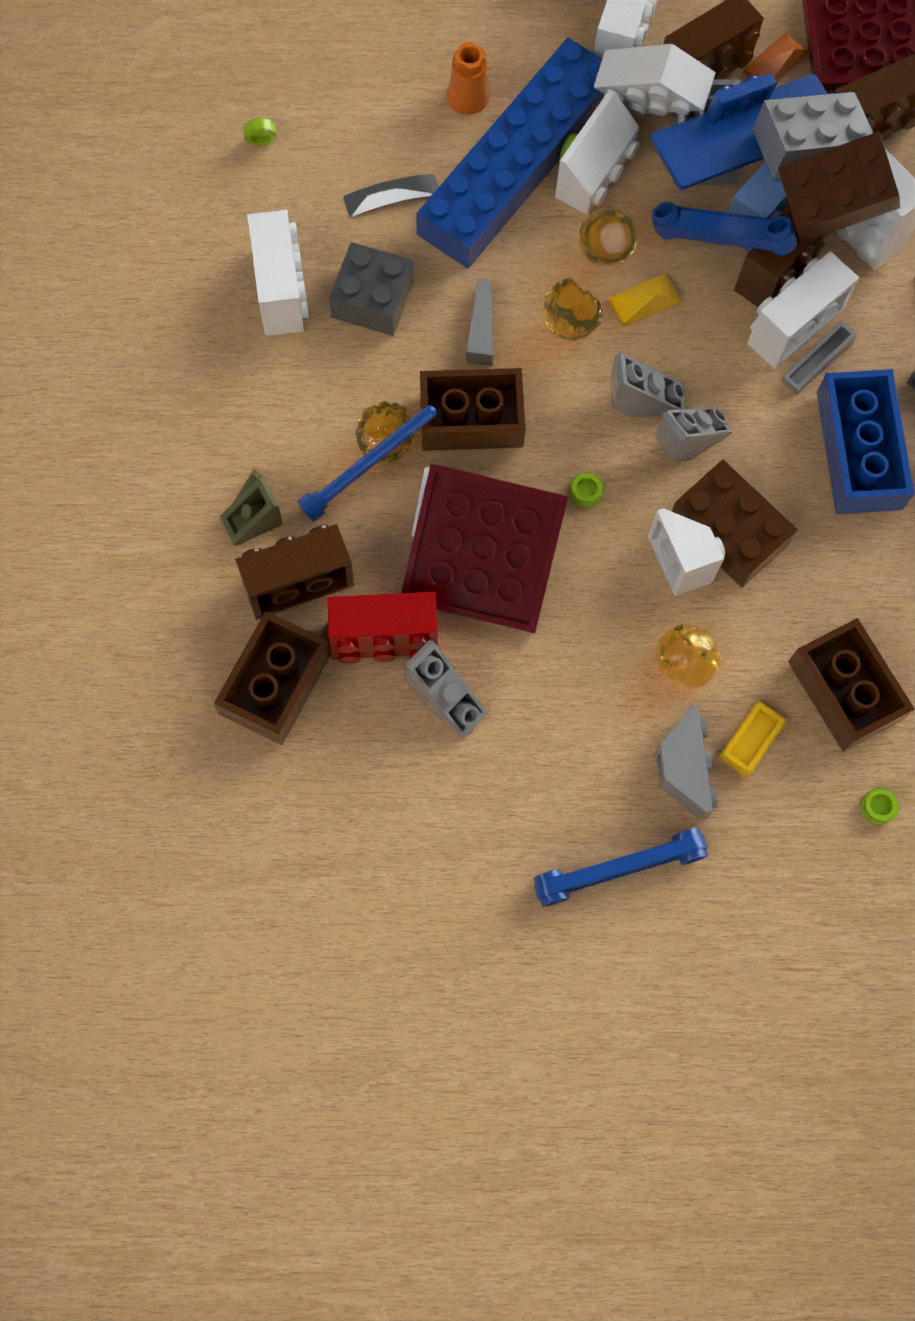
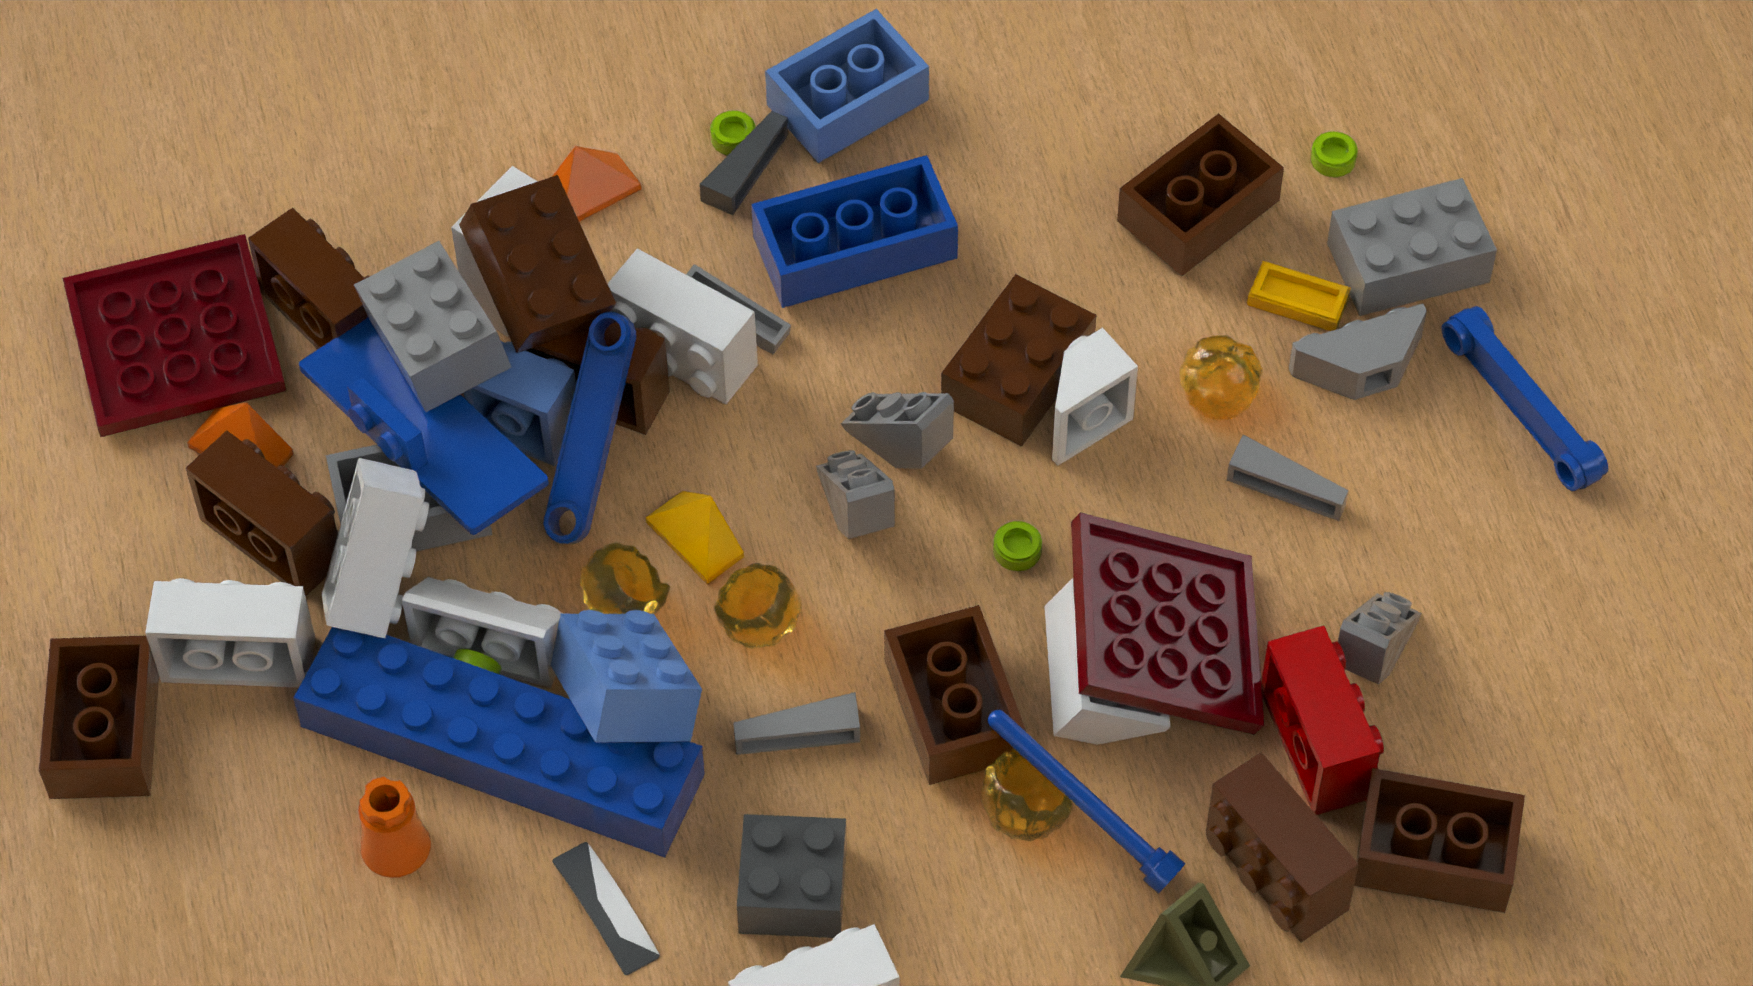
camera: 100 degrees left, 15 degrees down
none -> medium blue brick [550,610,702,742]
none -> light grey piece [1227,435,1348,521]
none -> light grey brick [1327,178,1497,316]

